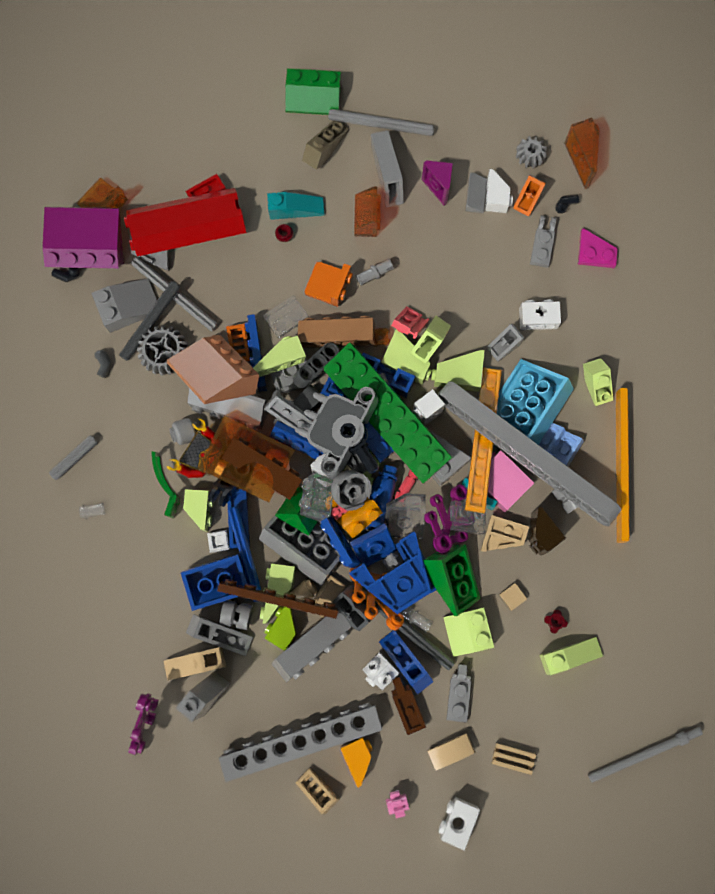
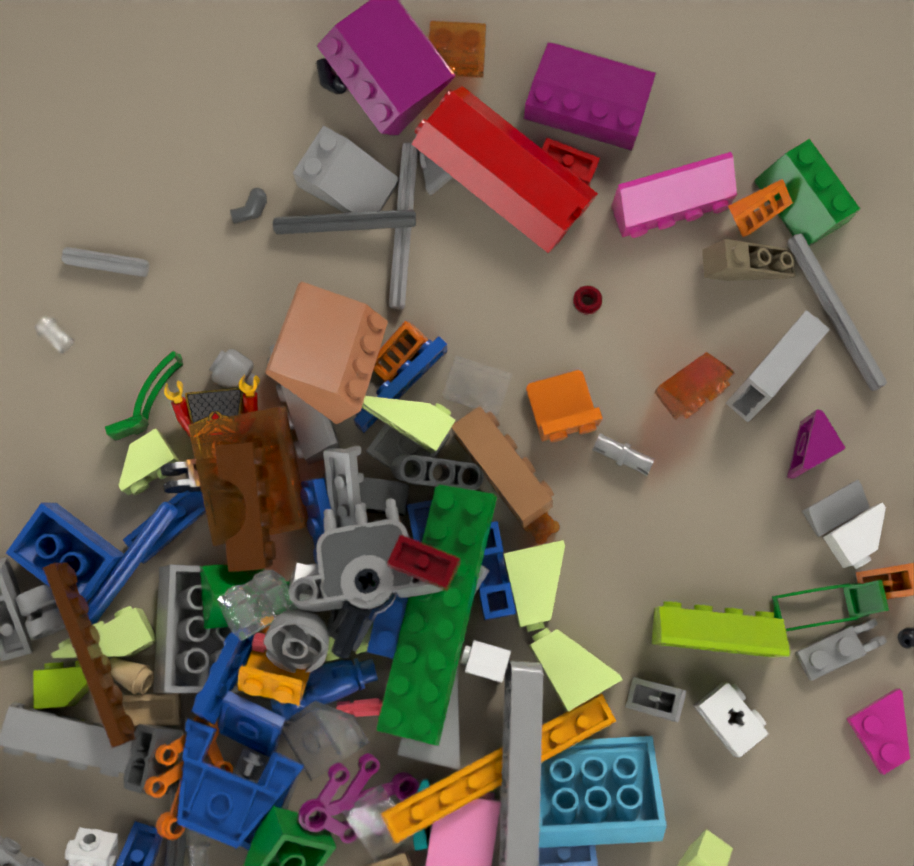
camera: 50 degrees right, 0 degrees up
light grey gear [137,325,188,376] -> none
white tile [207,530,230,553] -> none
teal slope [267,192,324,220] -> none
coral plate [391,306,430,339] -> none
yellowish green slope [410,315,451,364] -> none
none -> dark red plate [386,534,461,591]
none -> magenta slope [523,42,656,151]
none -> slope [611,152,737,238]
none -> lime slope [652,601,790,658]
none -> orange slope [728,179,793,237]
none -> green piece [772,580,889,632]

